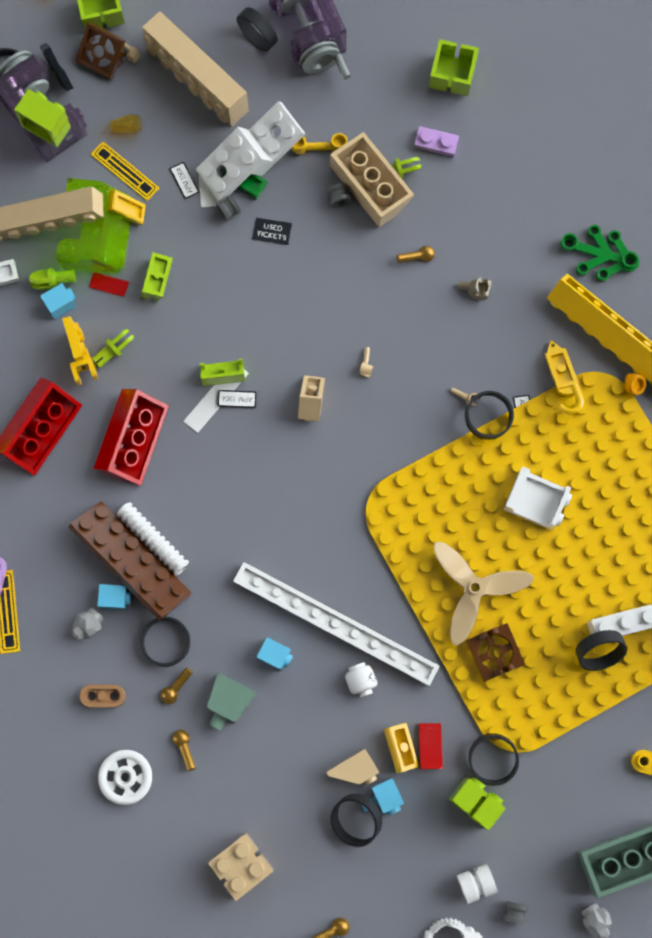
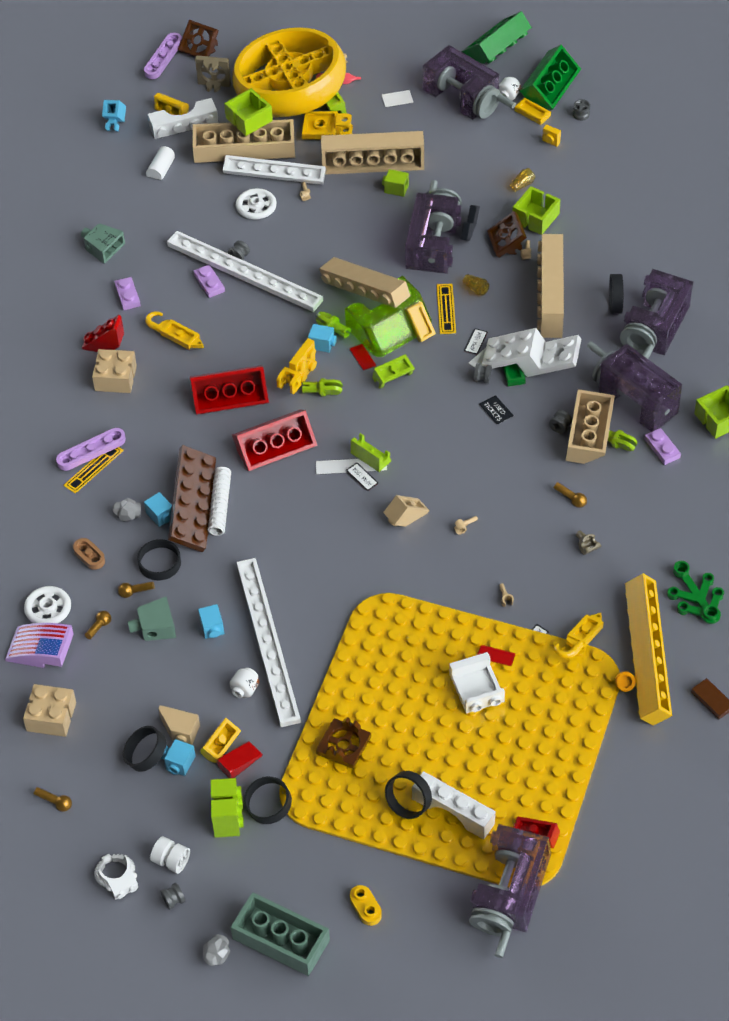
camera: 50 degrees right, 25 degrees down
lime piece [14,89,71,148] -> none
yellow bar [291,133,348,155] -> none
tan piece [433,542,534,646] -> none
black tyre [465,391,514,440] -> none
none -> lavender slope [5,623,74,668]
none -> red sticker [477,645,515,666]
none -> clear purple piece [587,341,682,432]

